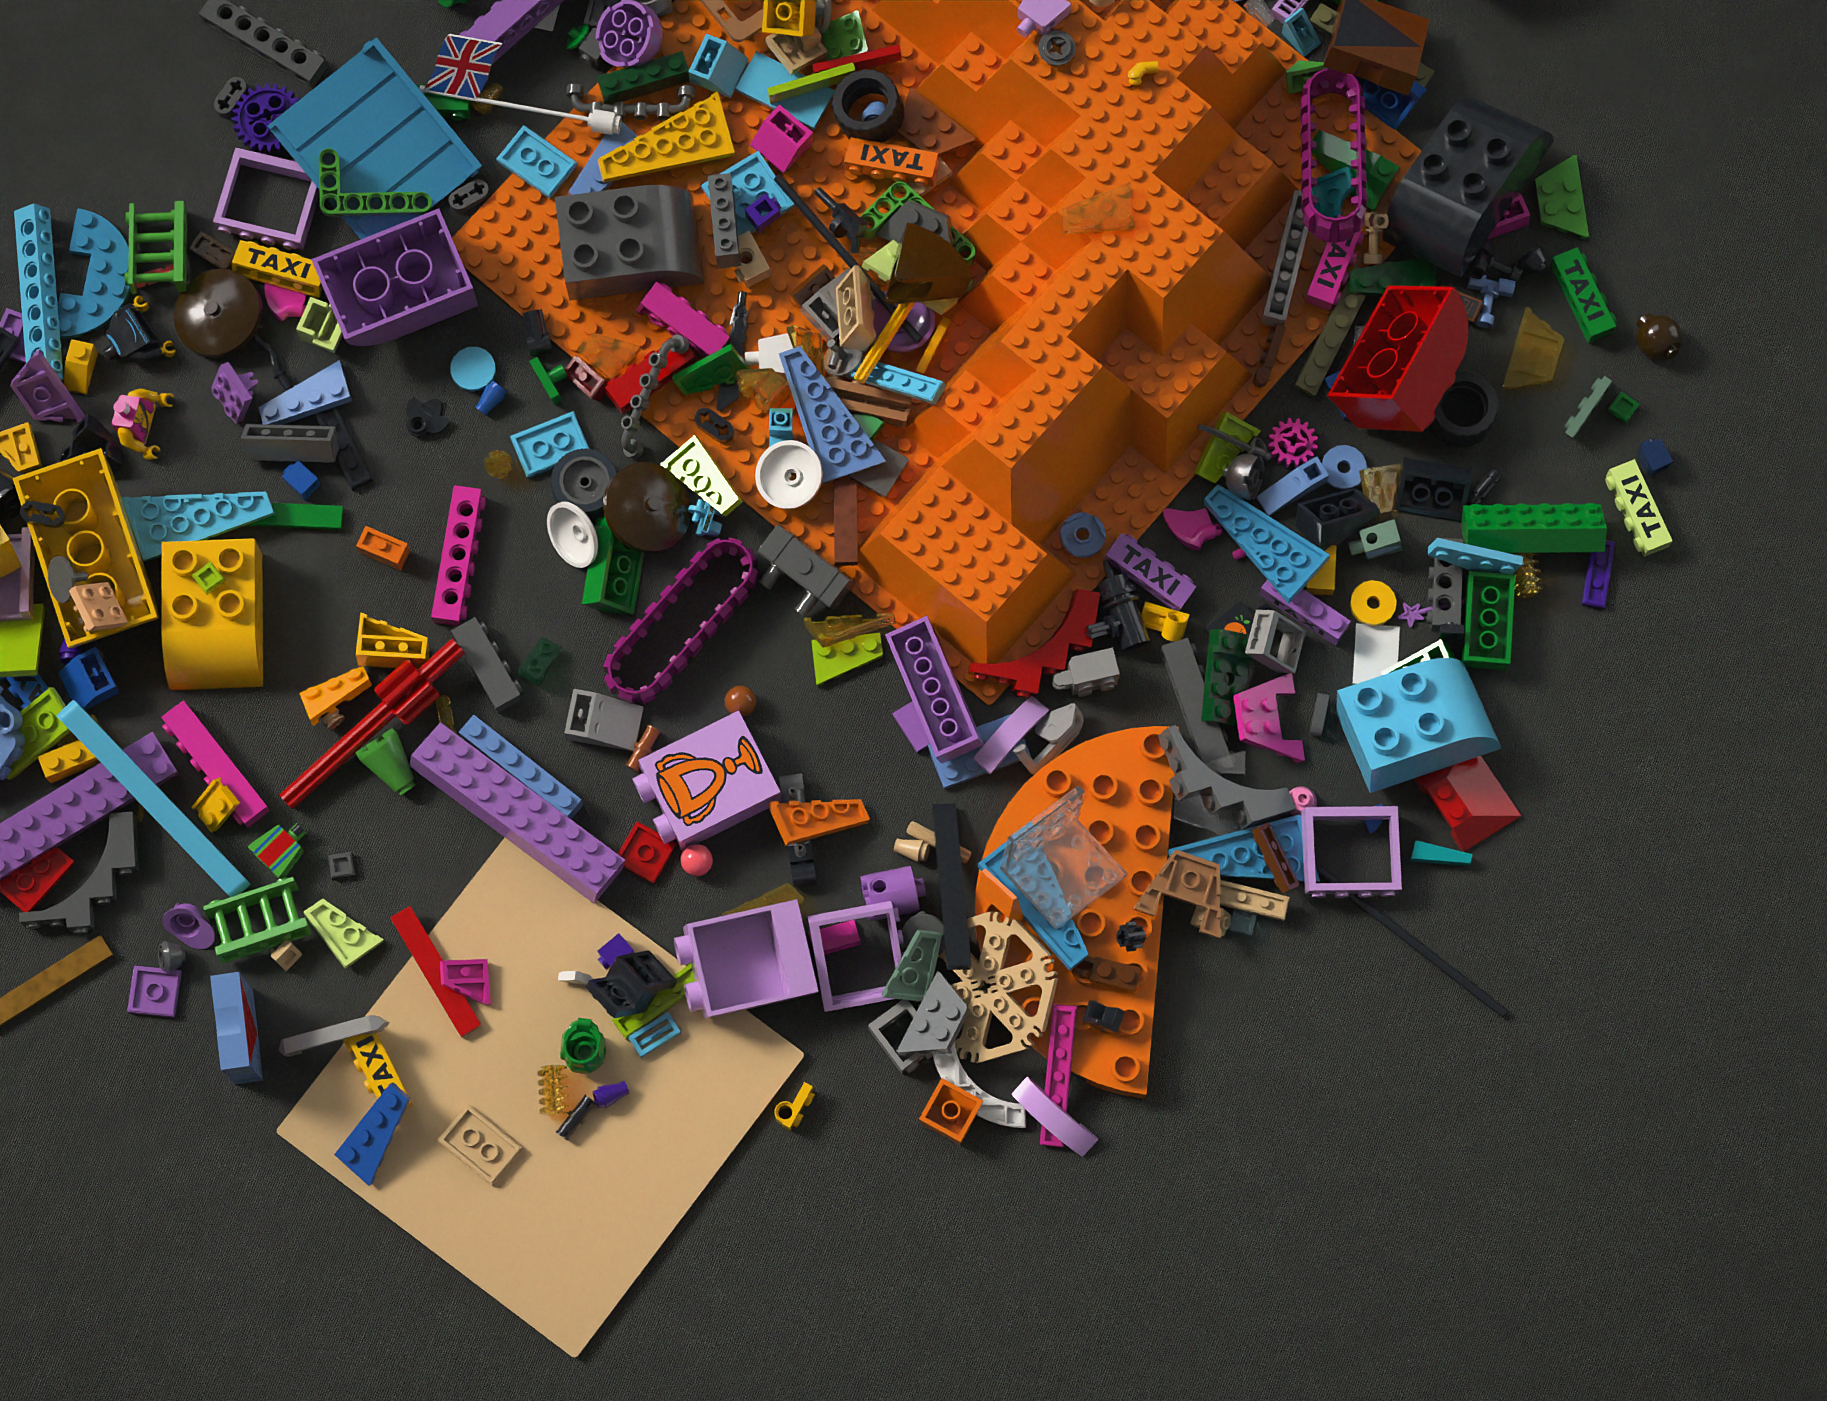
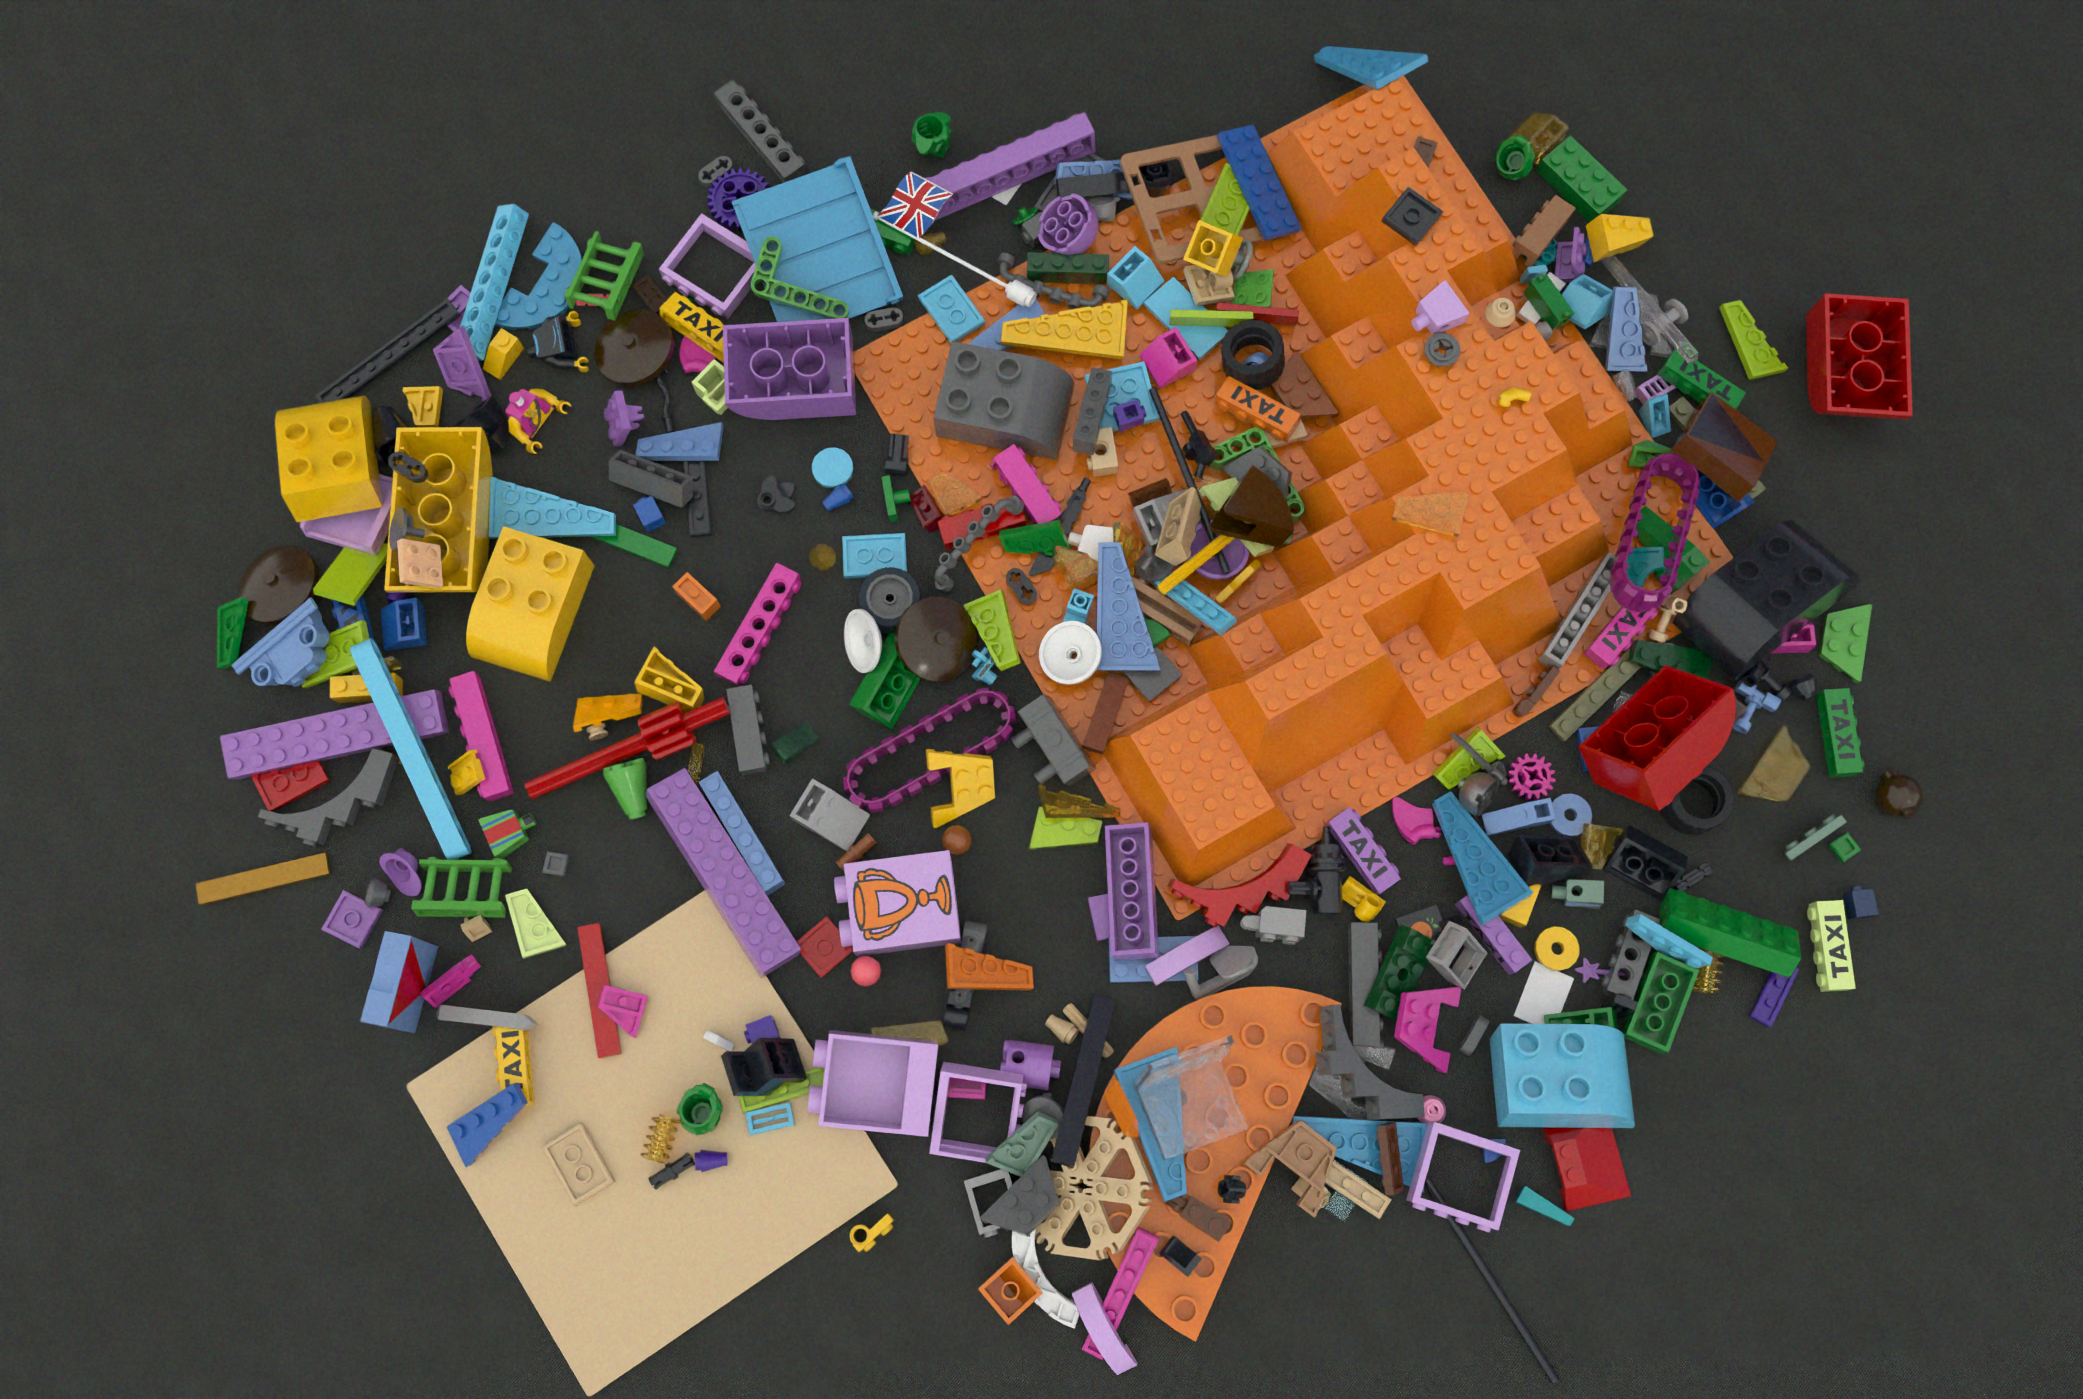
camera: 20 degrees right, 0 degrees up
lime tile [192,561,225,595] -> none
medium blue tile [1060,512,1106,558] -> none
none -> dark pink hinge [420,954,481,1008]
none -> yellow wing [926,749,995,828]

